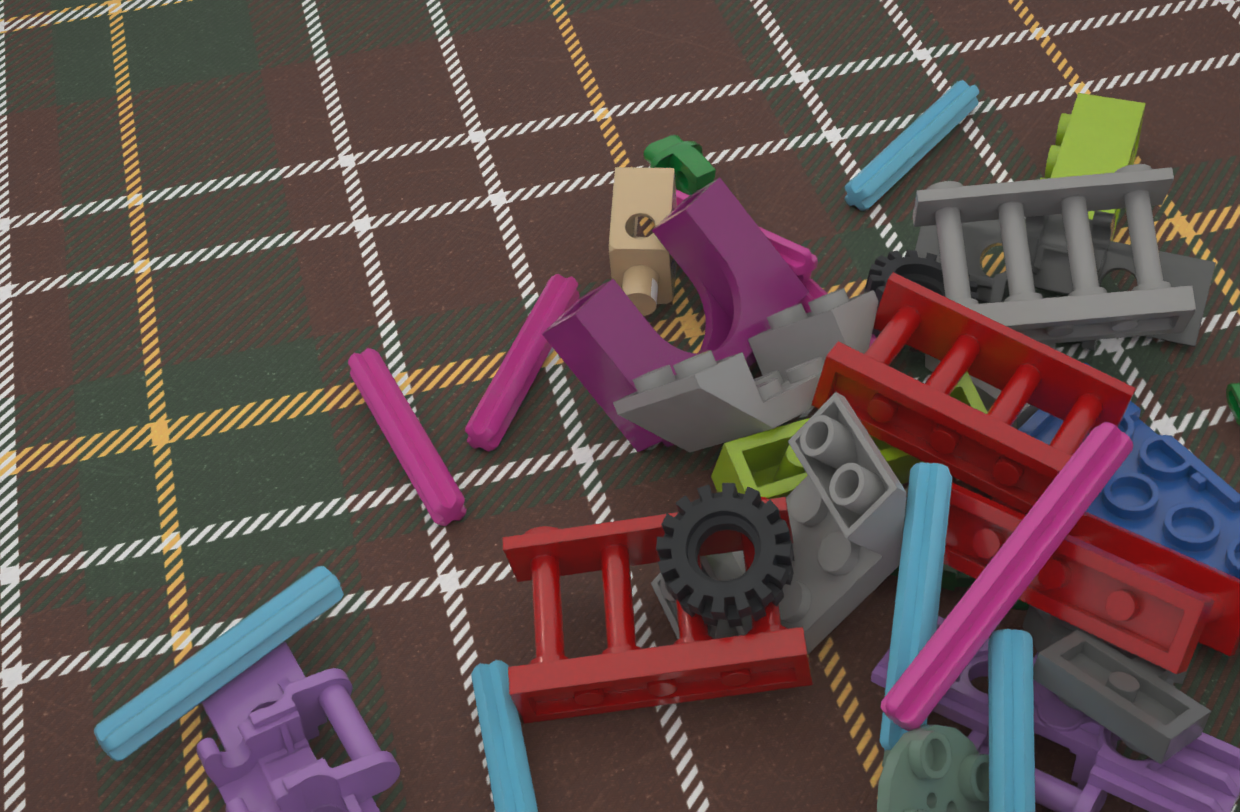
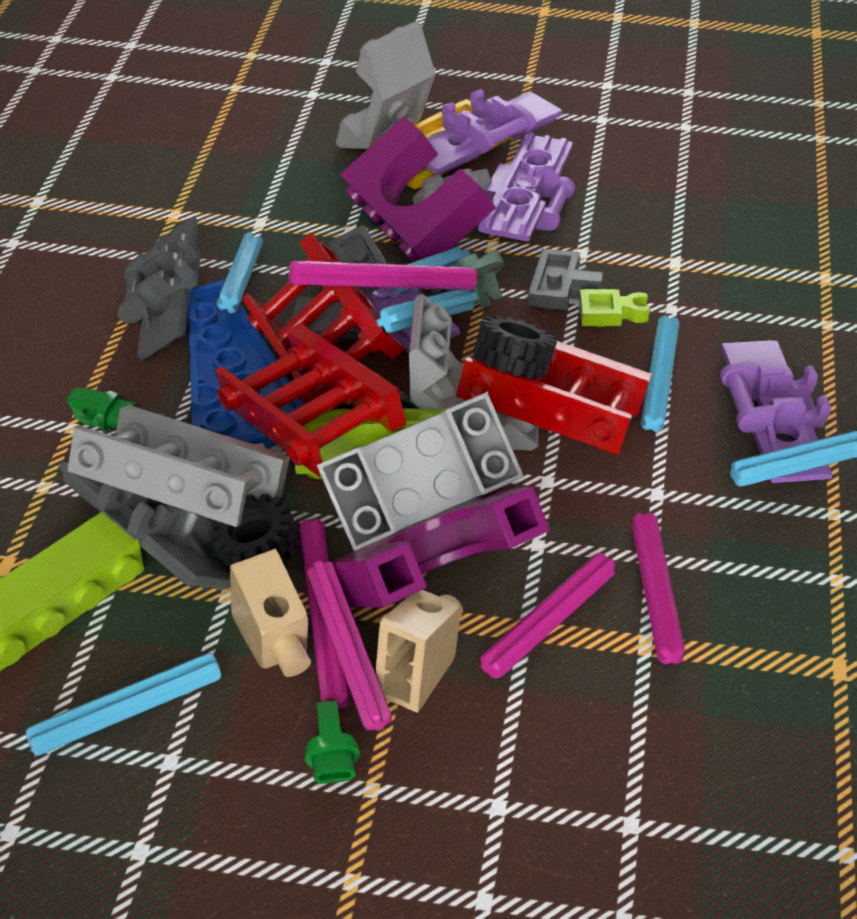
camera: 160 degrees left, 0 degrees up
none -> tan torso [230,549,311,677]

